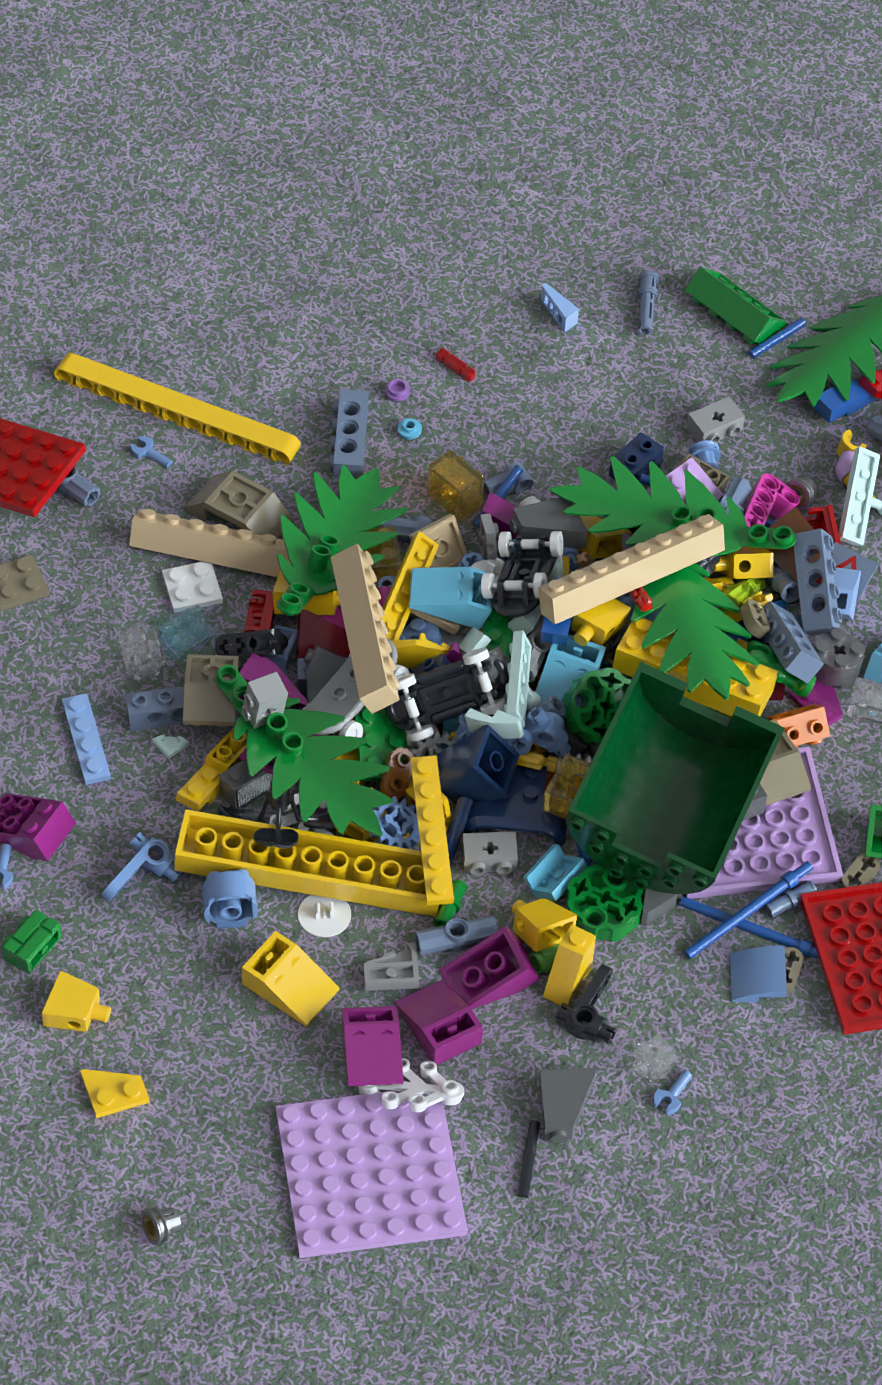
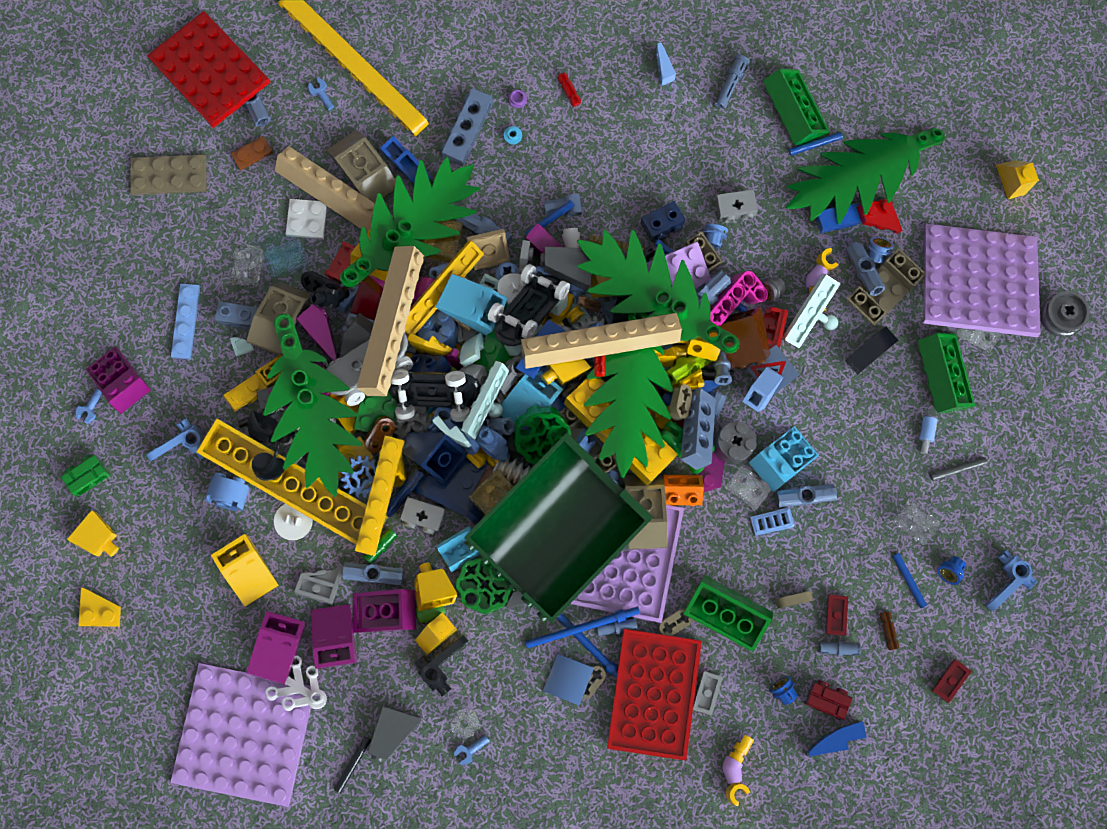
camera: 20 degrees right, 25 degrees up
flat silver piece [141,1207,181,1245] -> none
light grey brick [241,672,288,729] -> none
clear yellow brick [427,450,484,523] -> none
sand blue brick [793,528,842,636] -> none
none -> dark orange plate [231,136,273,171]
none -> blue slope [379,136,432,185]

